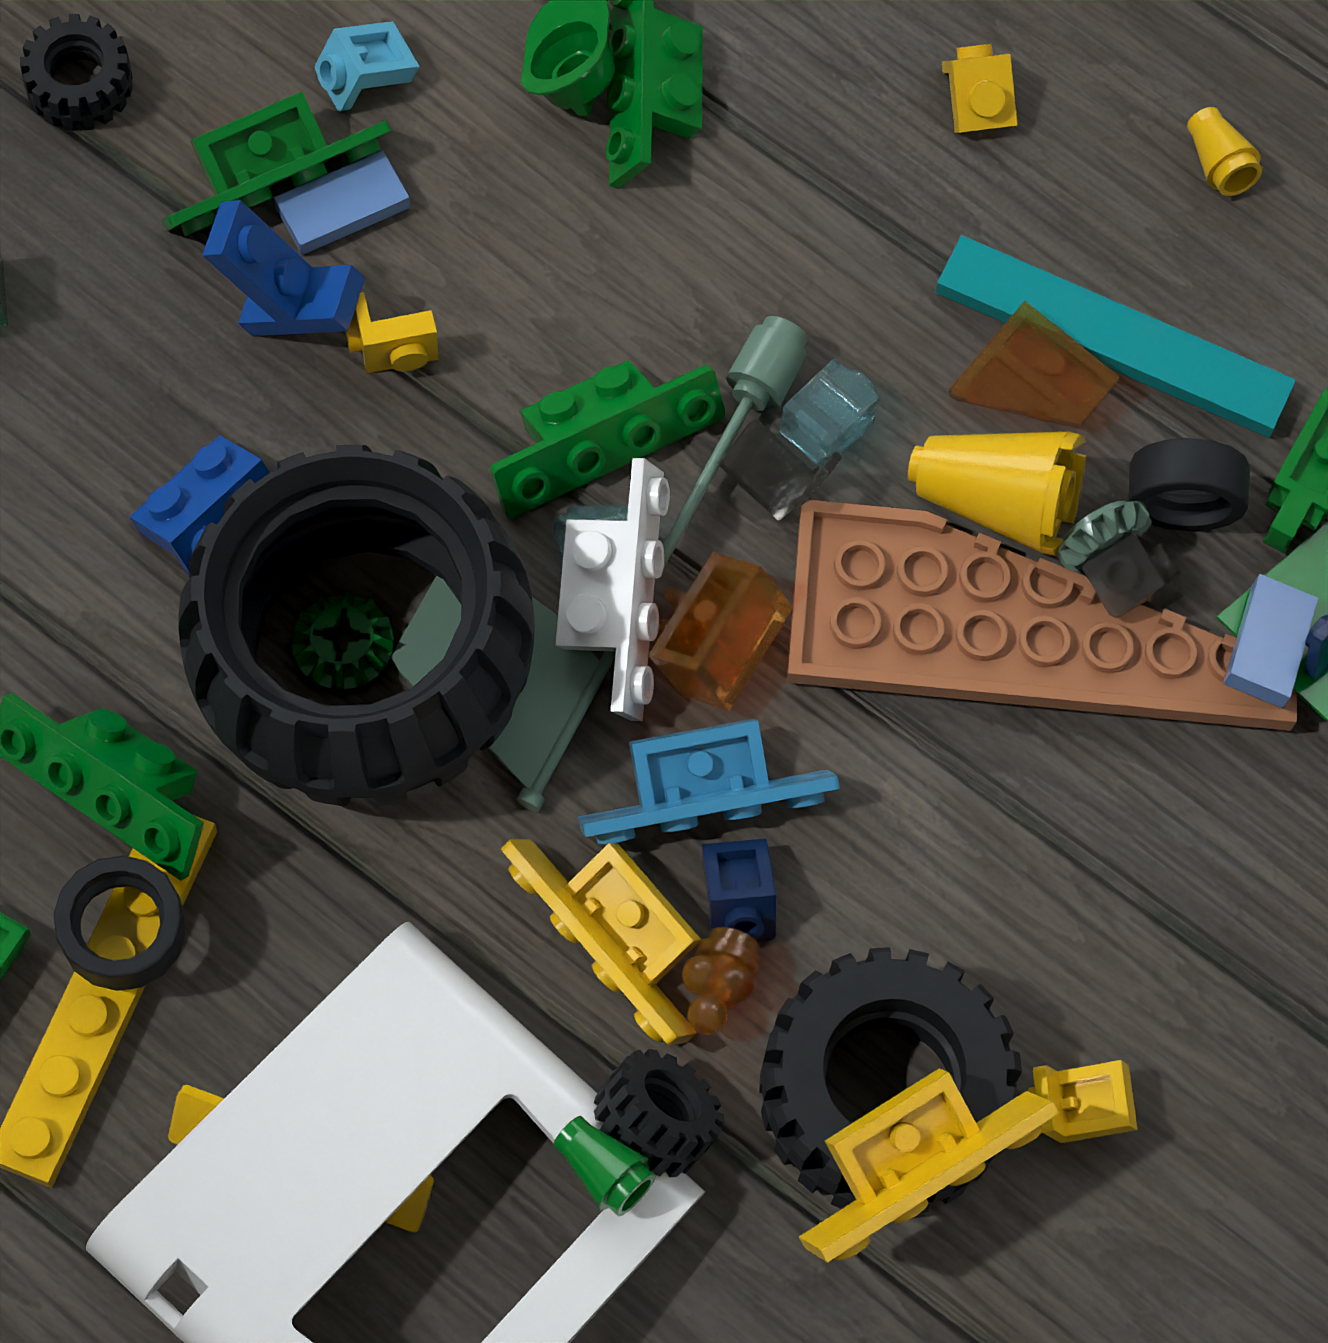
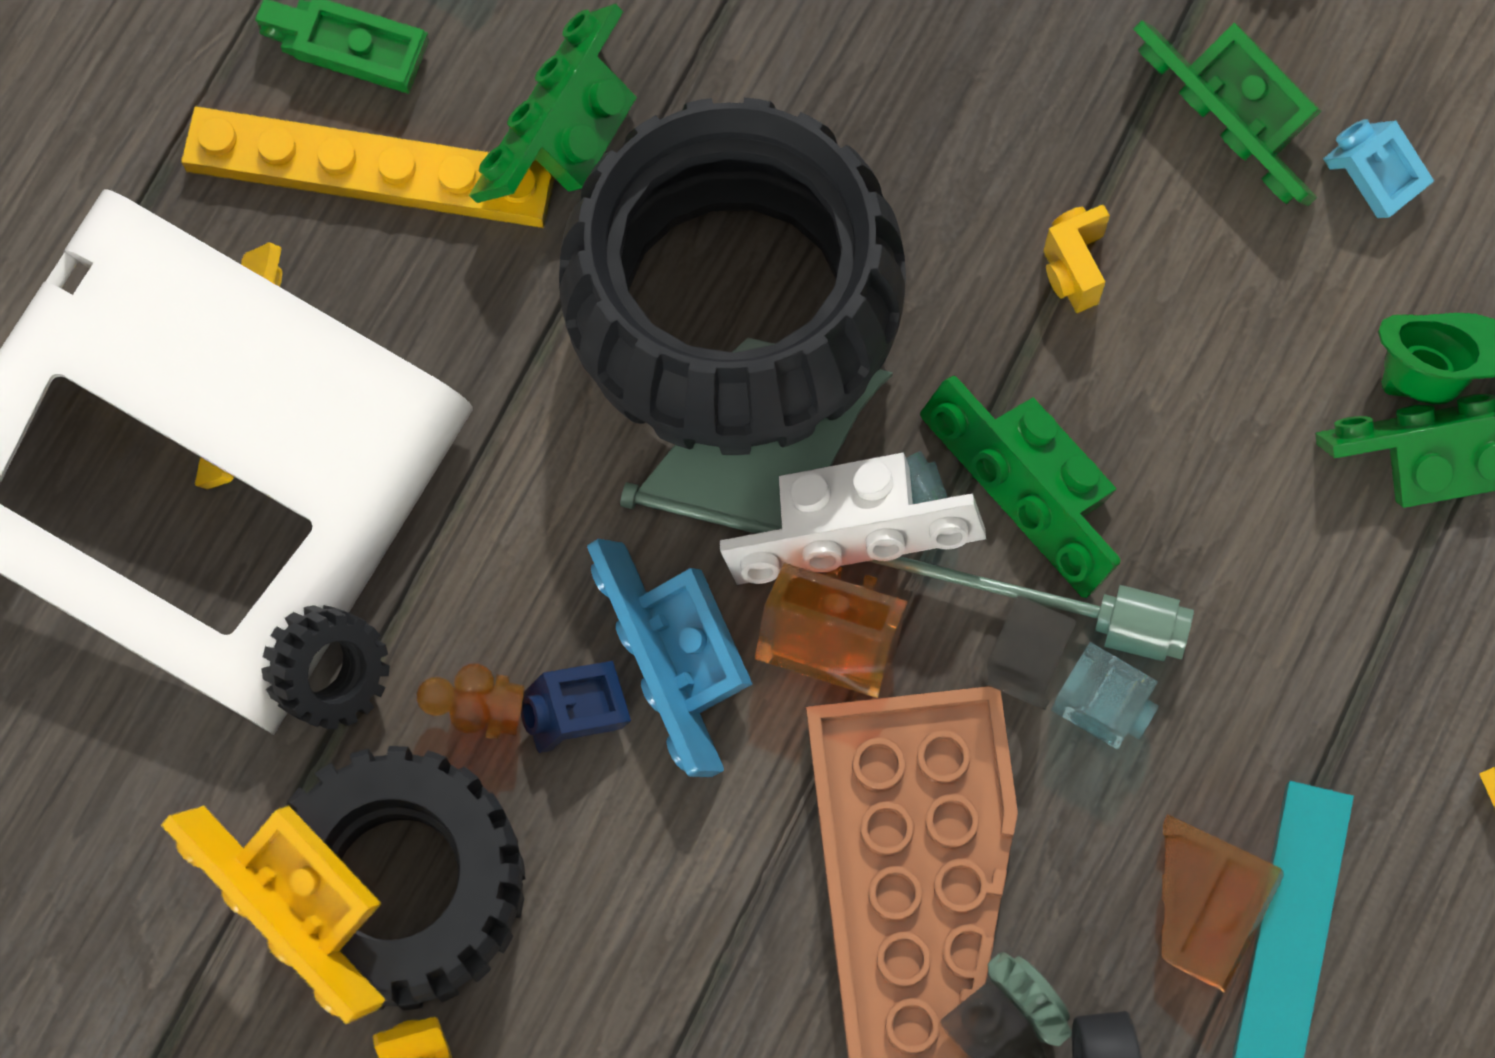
camera: 85 degrees right, 5 degrees up
black tyre [53,855,186,991] -> none
blue bracket [129,435,270,576] -> none
blue bracket [202,200,365,336] -> none
medium blue tile [274,150,410,256] -> none
green gear [291,590,394,690] -> none
yellow bracket [501,839,701,1045] -> none
green cone [553,1116,656,1216] -> none
yellow cone [908,431,1086,556] -> none

